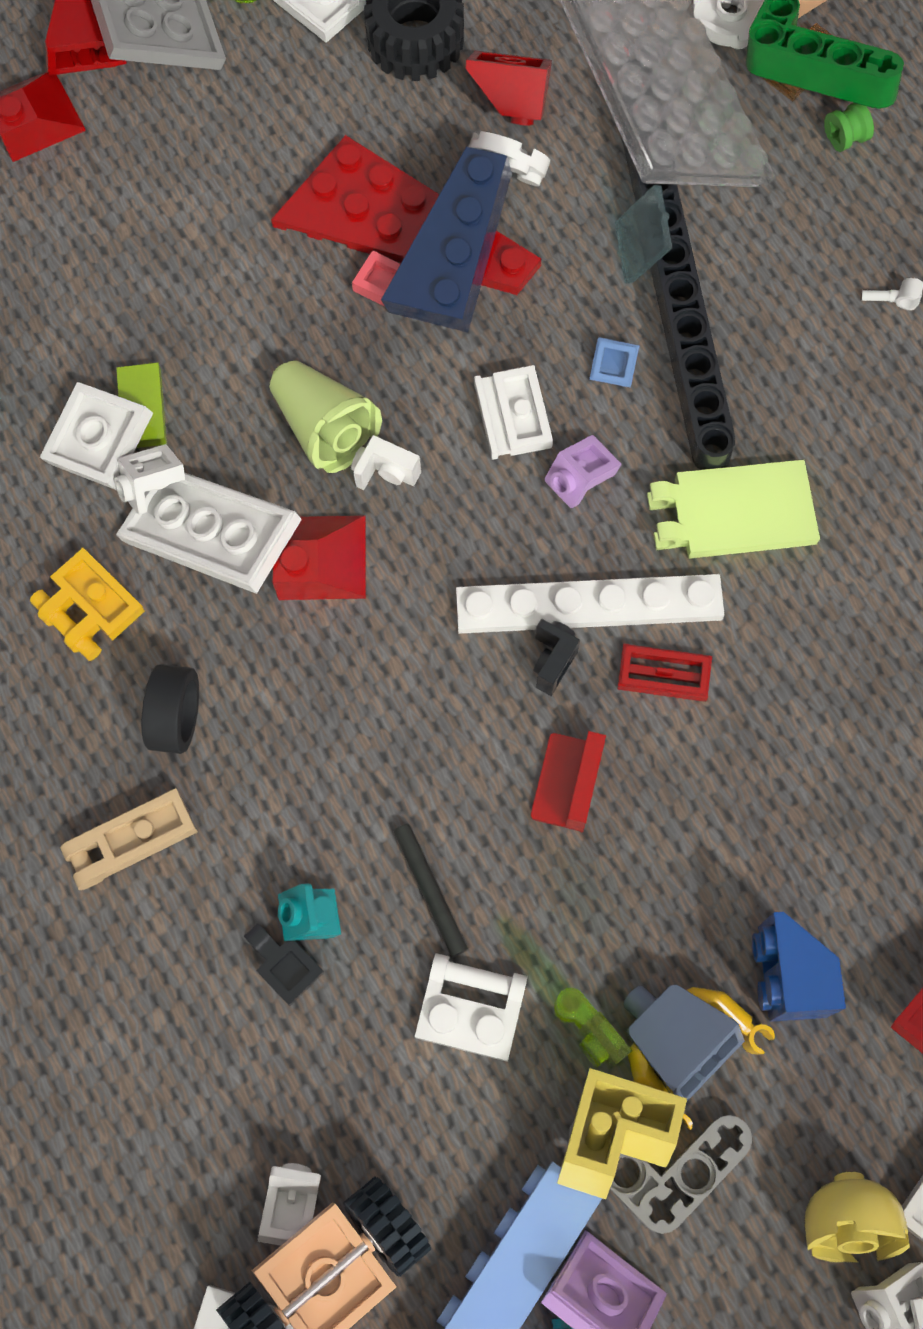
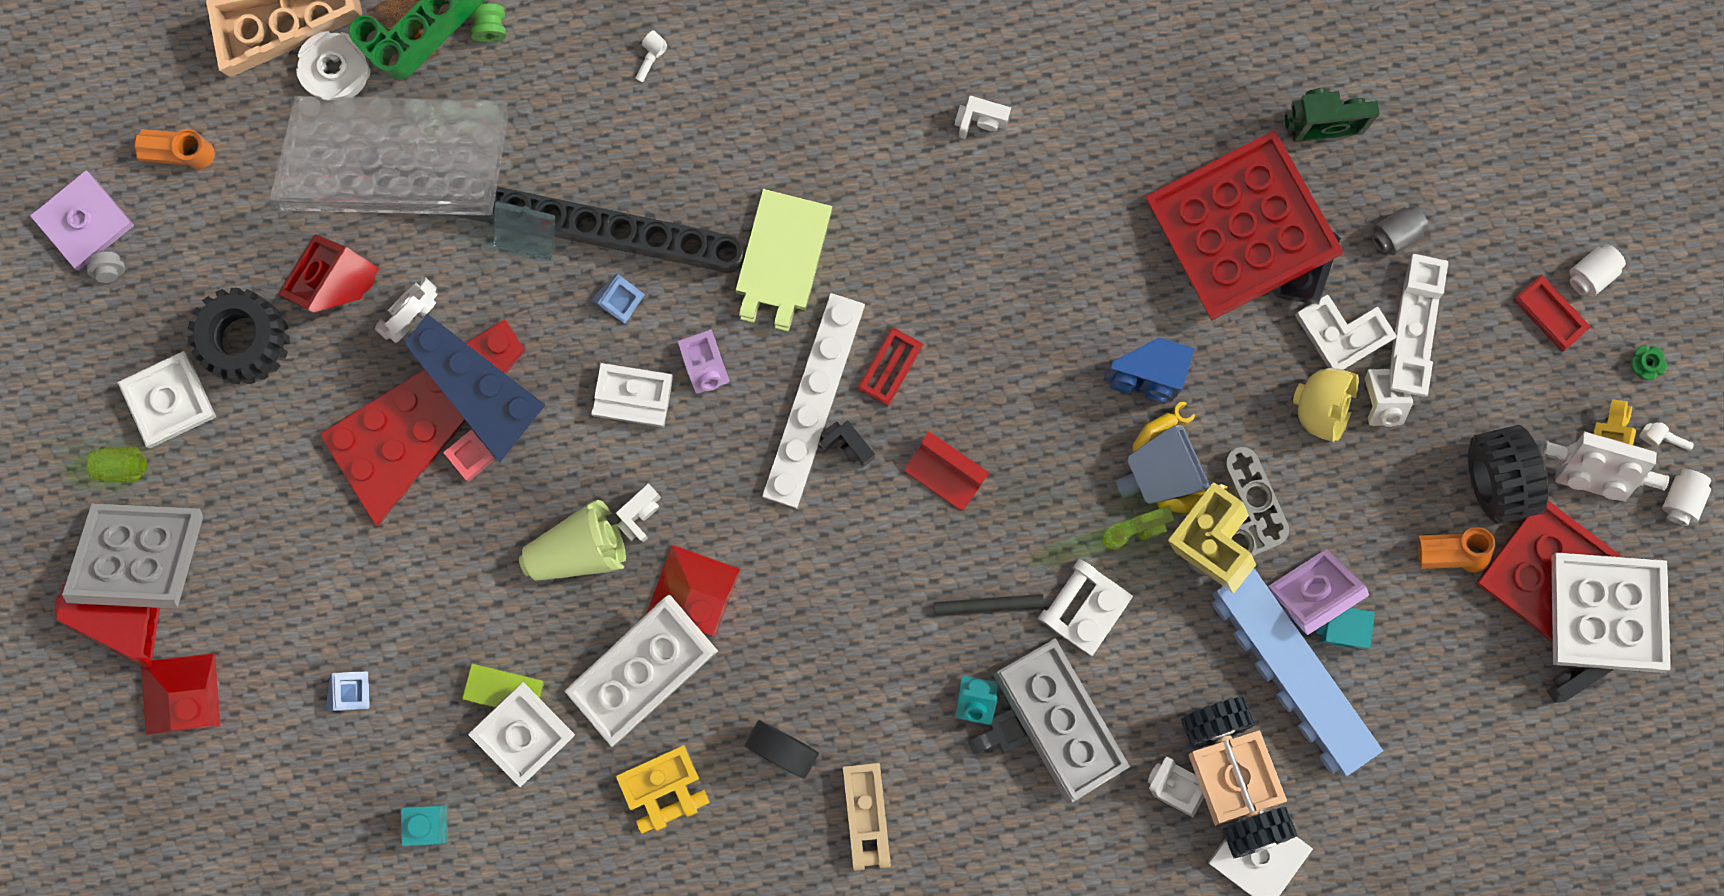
camera: 70 degrees left, 10 degrees up
white bracket [115,444,185,515] -> none
none -> slope [326,672,369,712]
none -> light grey tile [993,638,1130,804]

